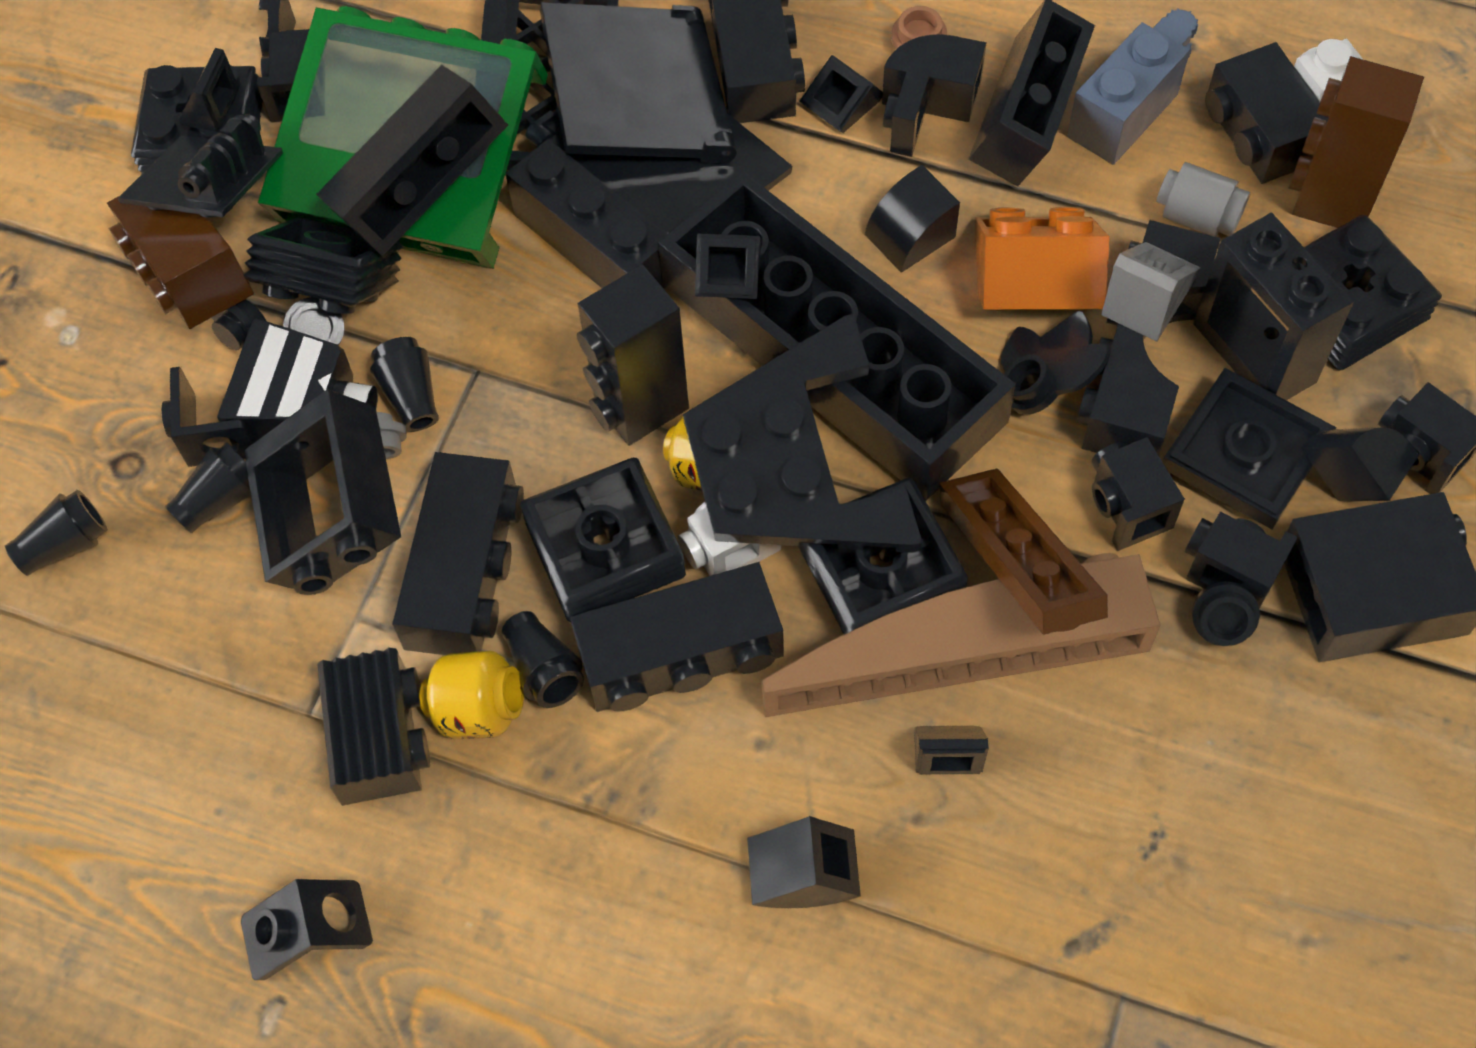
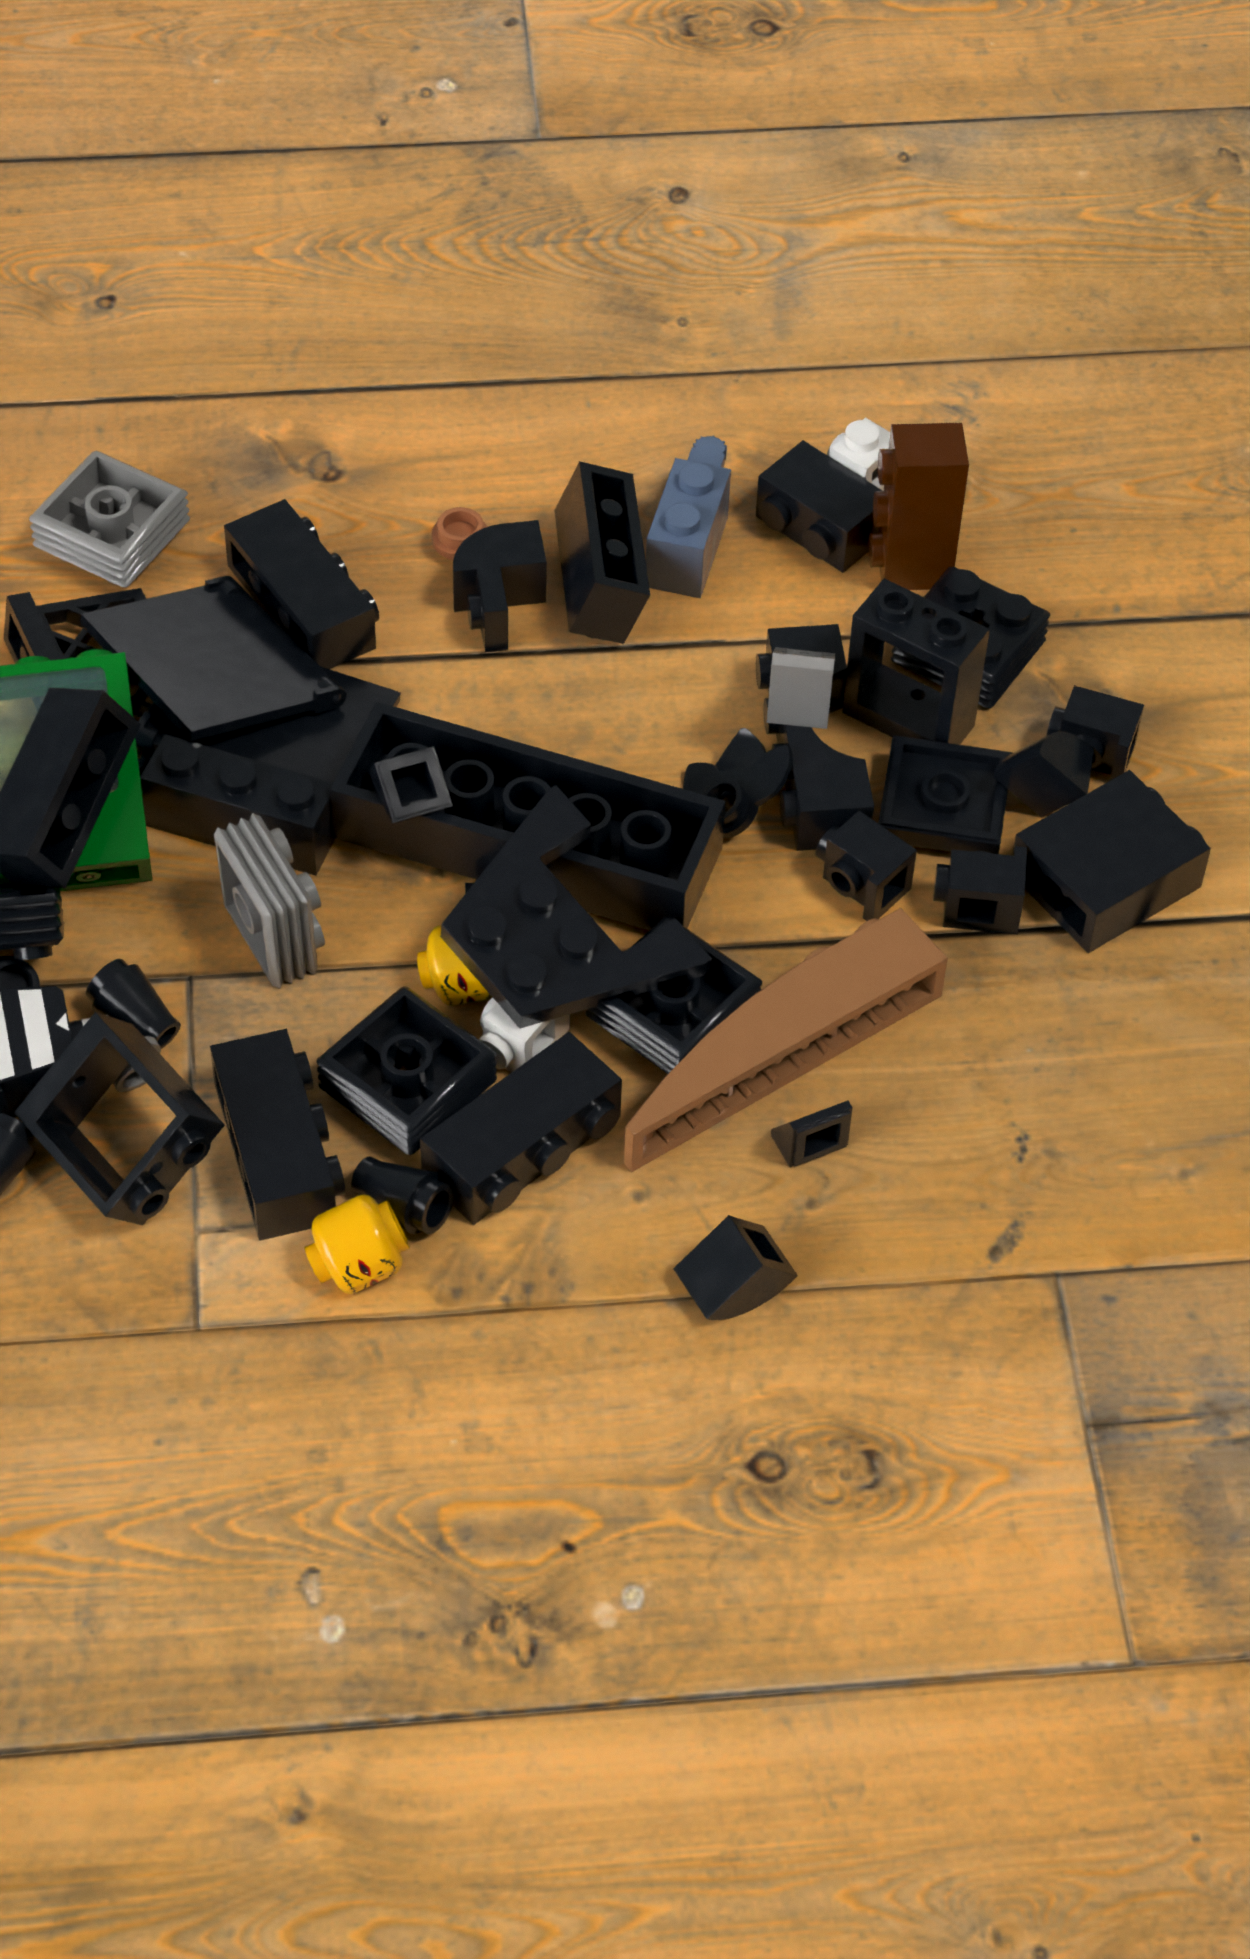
camera: 30 degrees left, 10 degrees down
black bracket [241,879,373,980] -> none
black brick [317,647,430,806] -> none
black brick [577,264,689,446] -> none
black slope [799,55,883,133] -> none
black brick [865,165,960,273] -> none
reddish brown plate [939,468,1108,635] -> none
orange slope [975,207,1110,310] -> none
light grey brick [1156,162,1251,237] -> none
black plate [1192,581,1260,646] -> none
none -> light grey brick [214,813,325,989]

